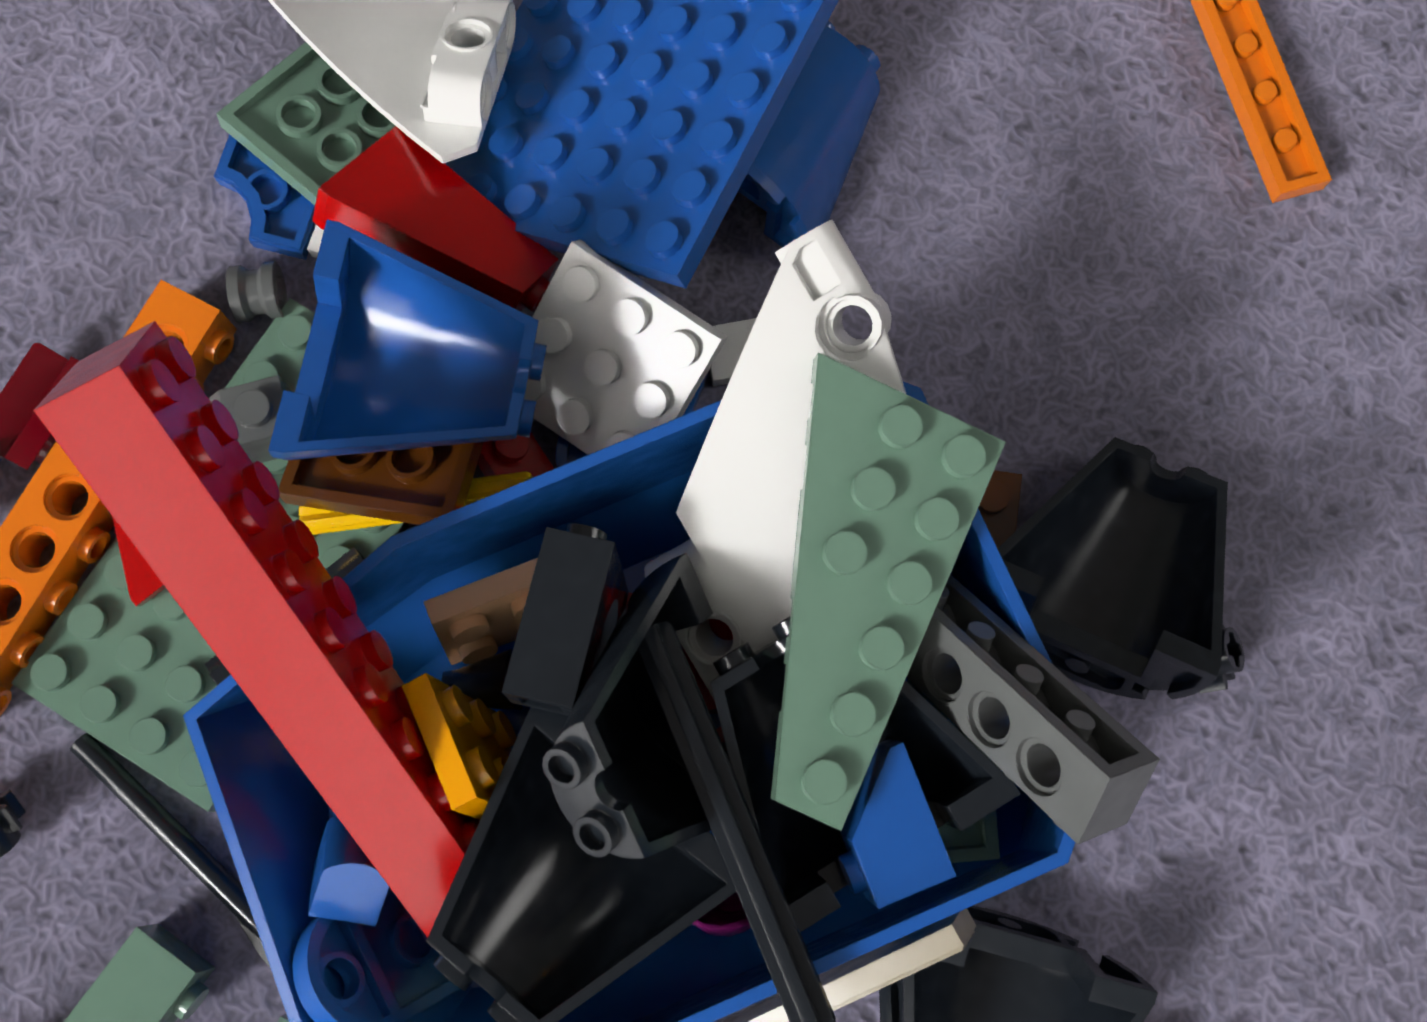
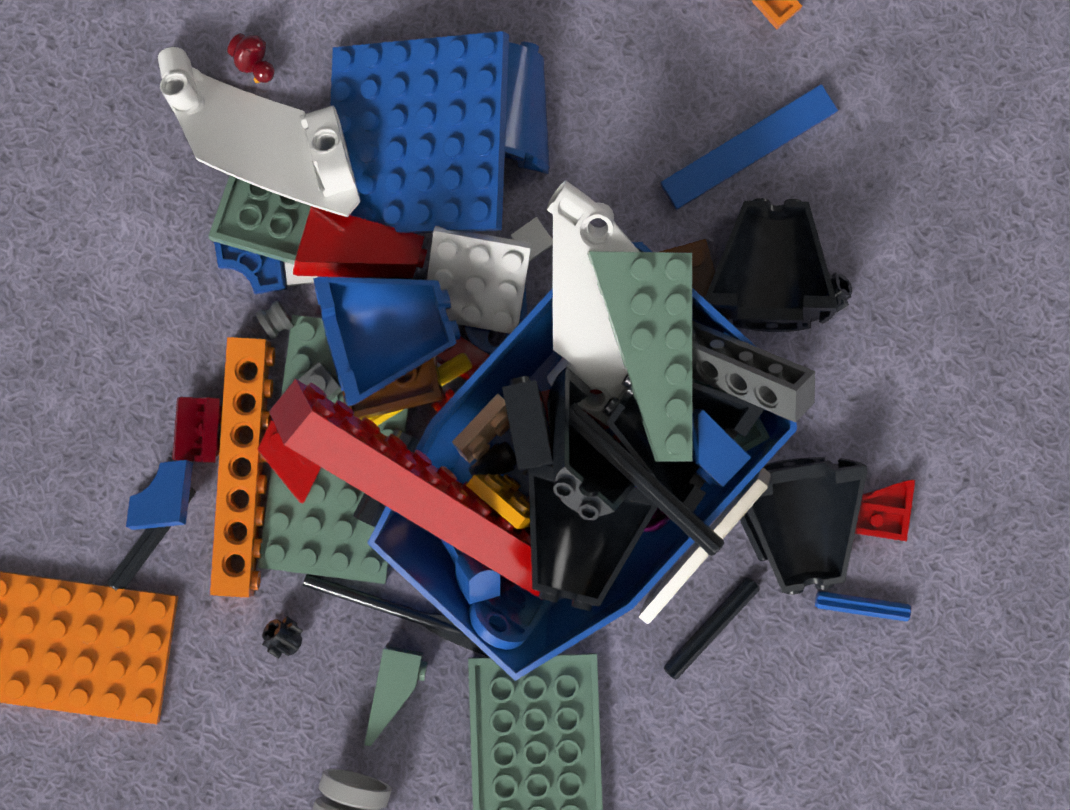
camera: 20 degrees left, 10 degrees up
none -> blue tile [660,84,838,210]

